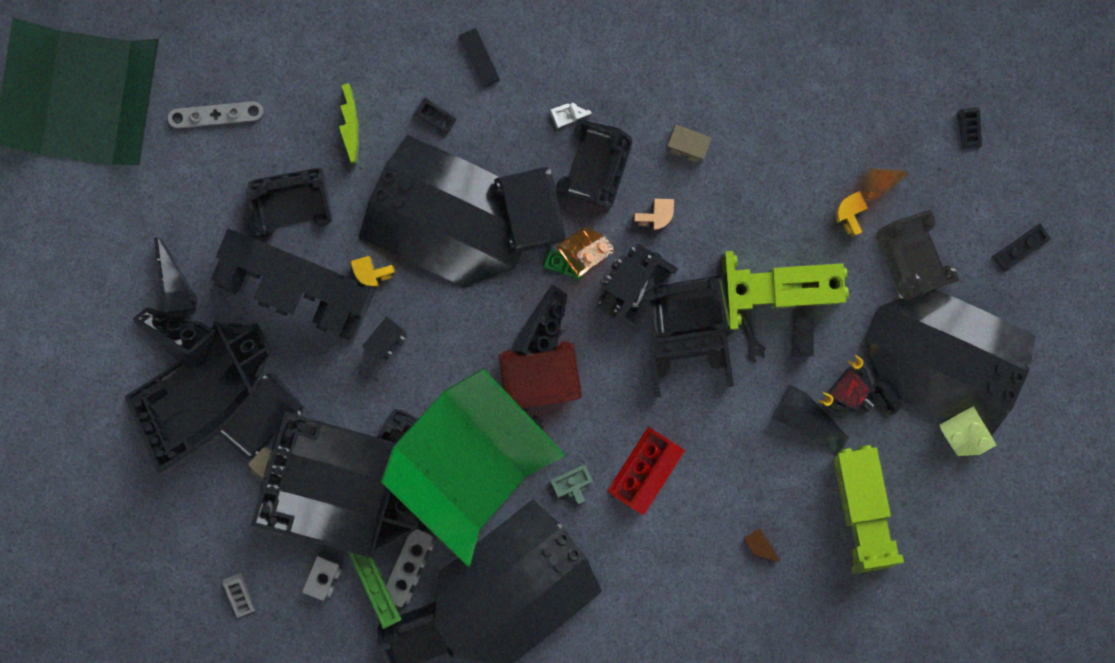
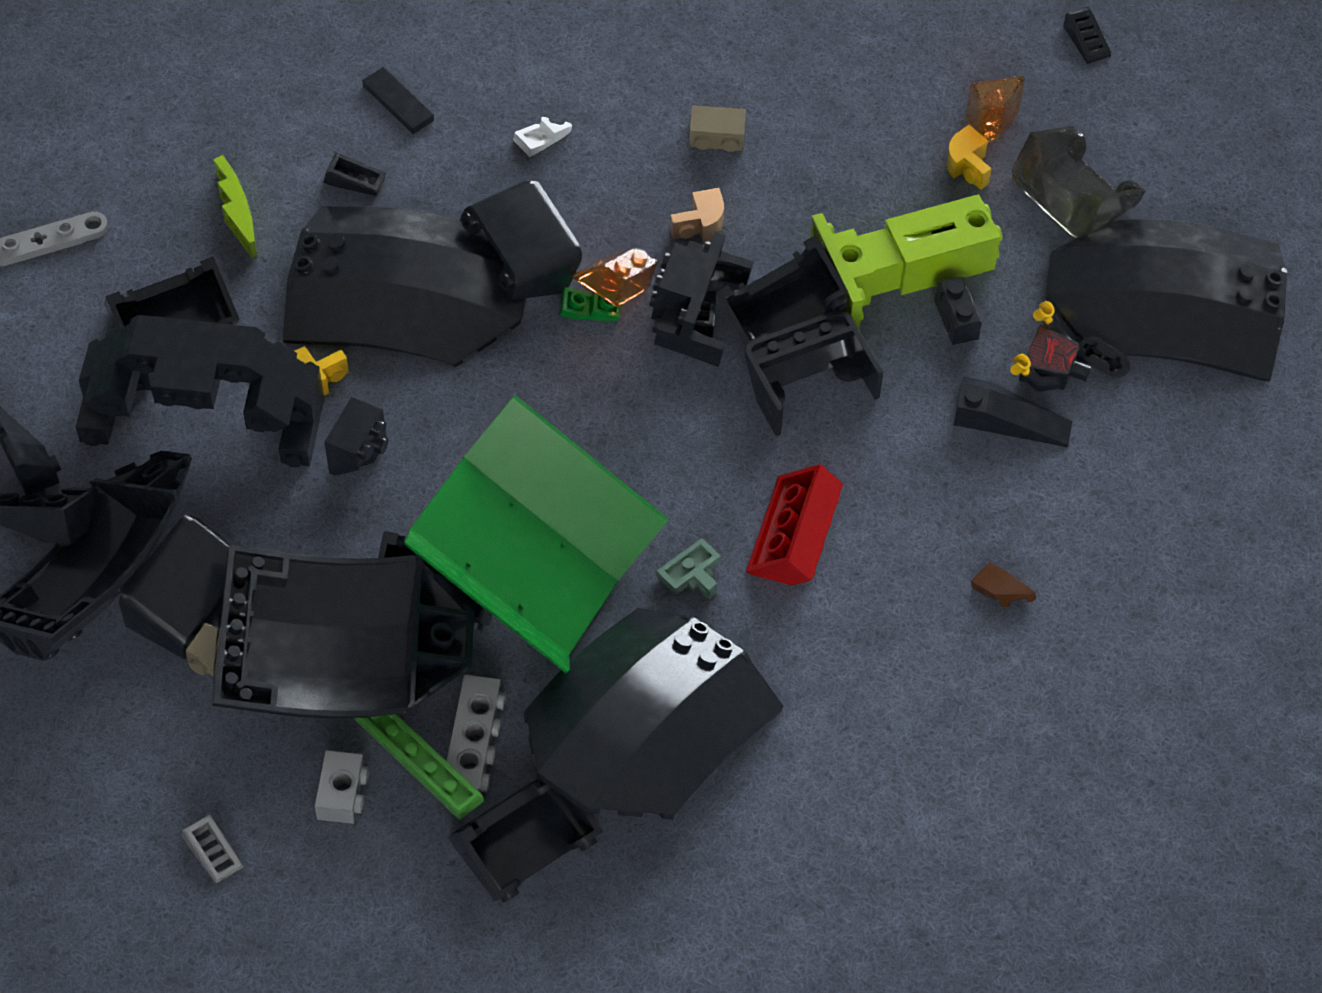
camera: 15 degrees left, 30 degrees down
clear red windscreen [498,342,582,408] -> none
black wedge [510,285,567,370] -> none
black windscreen [556,119,632,209] -> none
black piece [741,311,766,363] -> none
lime brick [833,445,904,574] -> none
yellowish green slope [939,406,996,456] -> none
black tile [992,223,1051,272] -> none

